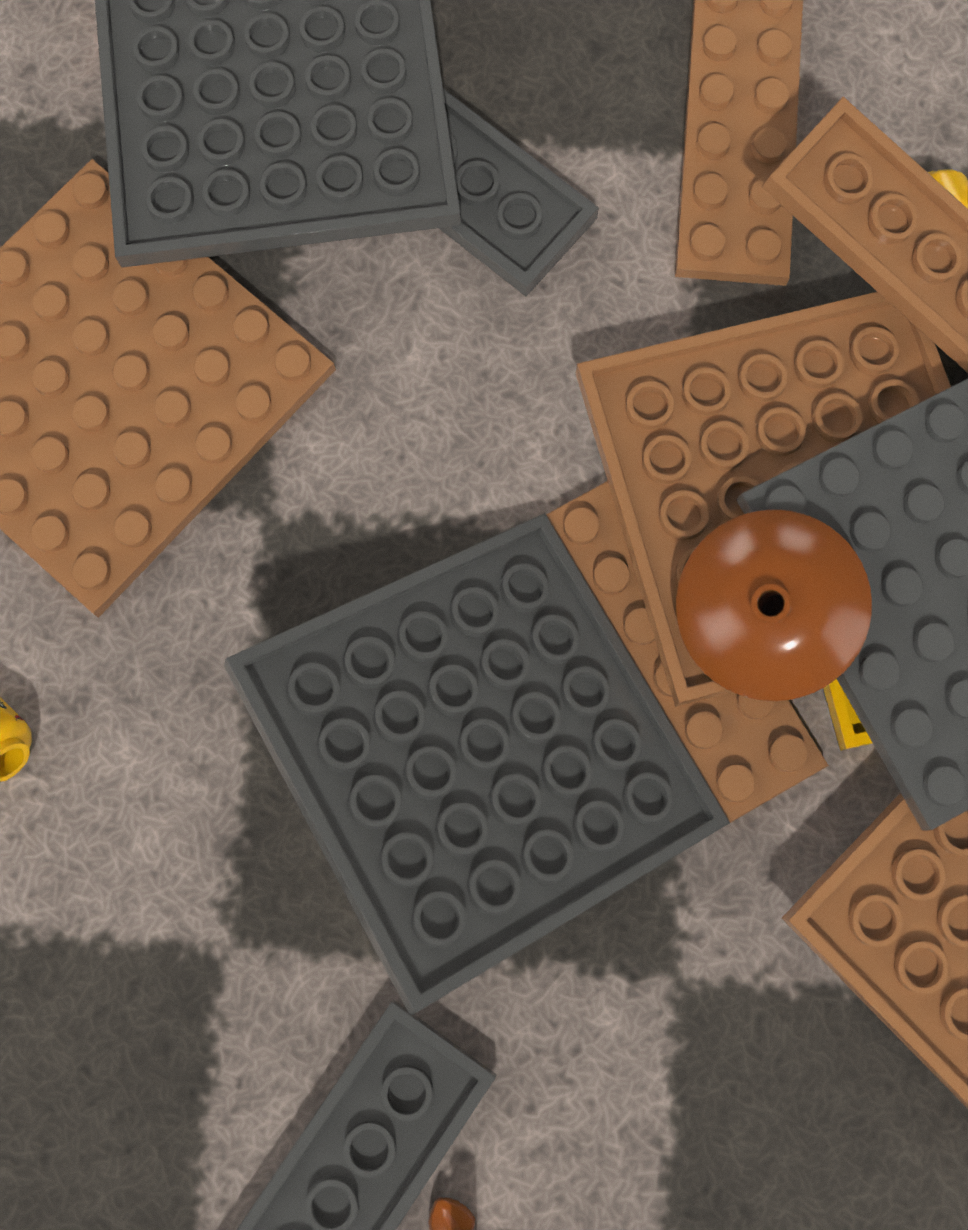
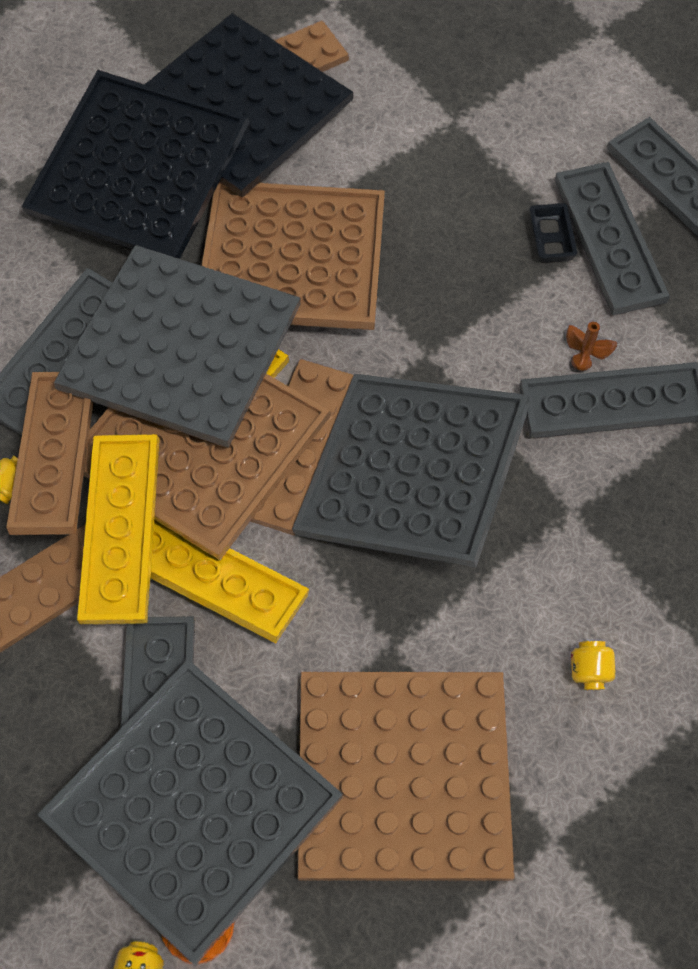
camera: 135 degrees left, 15 degrees down
dark orange dish [676,510,872,701] -> none
none -> yellow plate [77,434,160,624]
none -> yellow plate [150,520,309,644]

